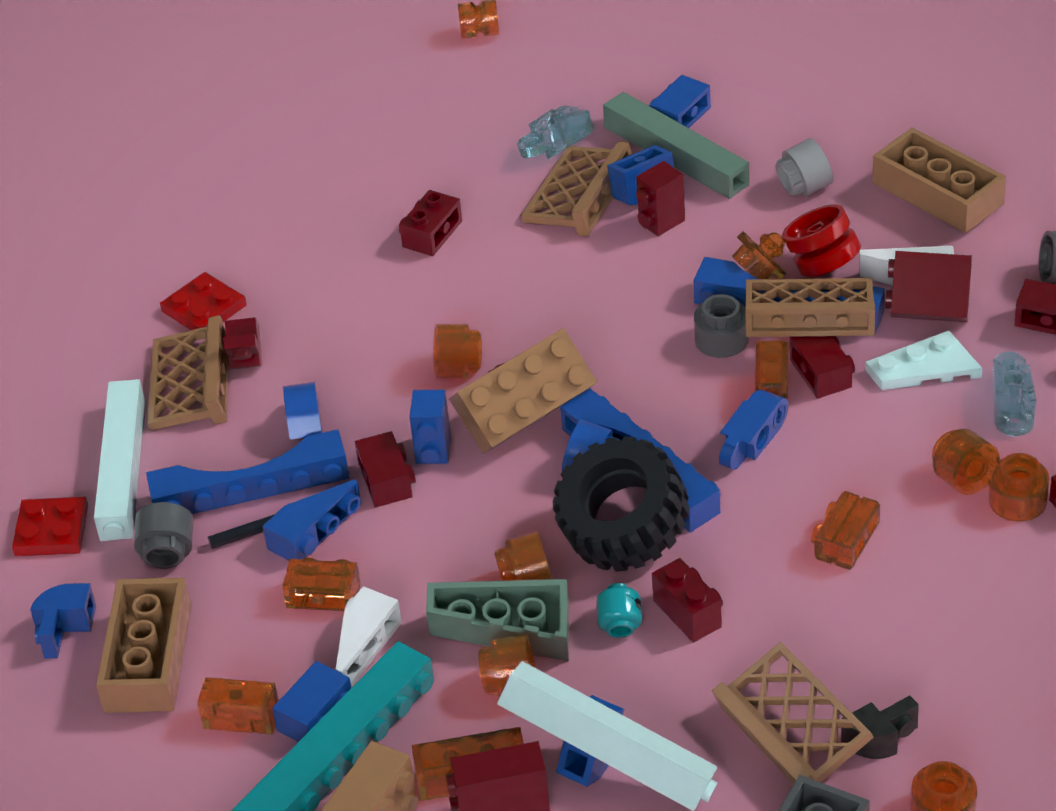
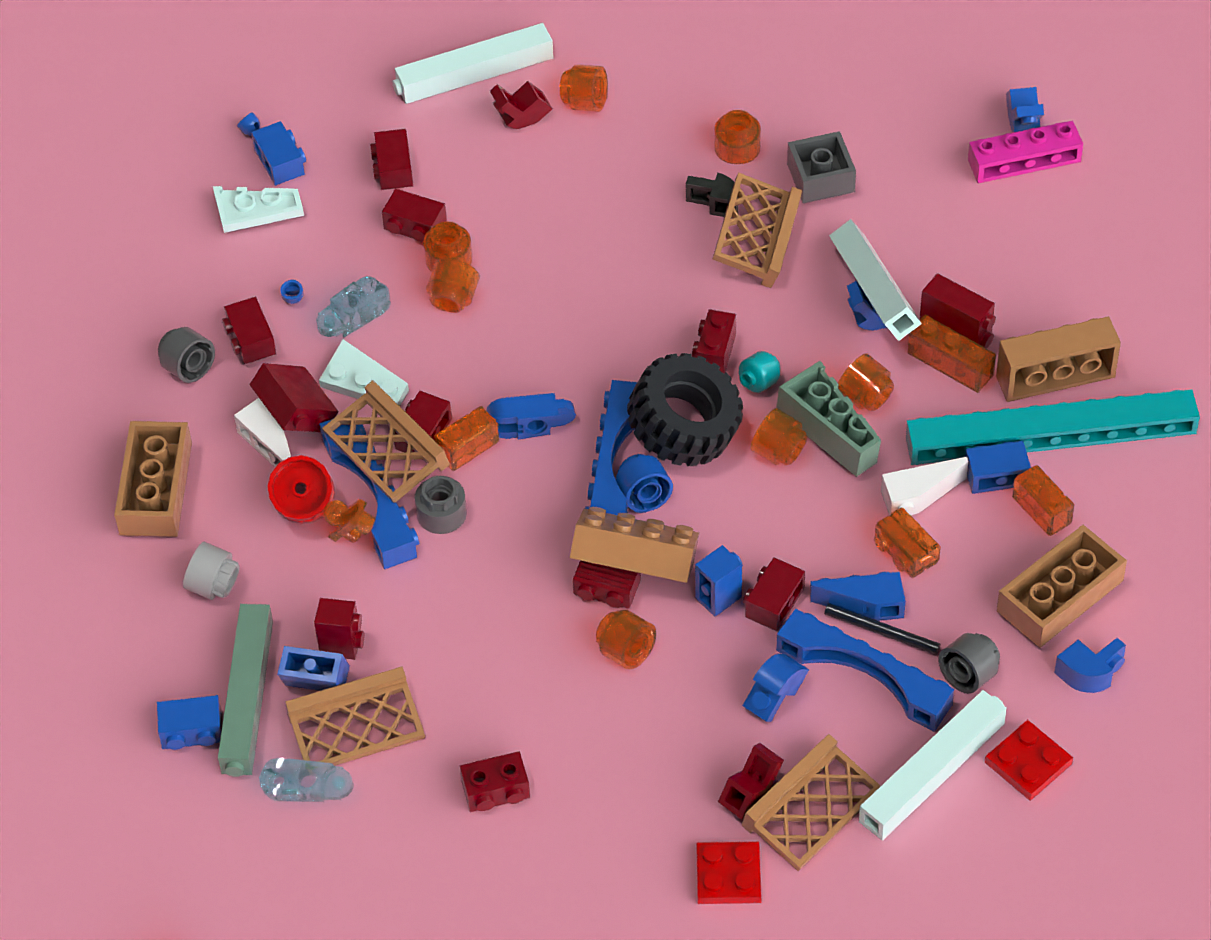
camera: 135 degrees left, 10 degrees up
clear orange brick [811,491,880,570] -> none

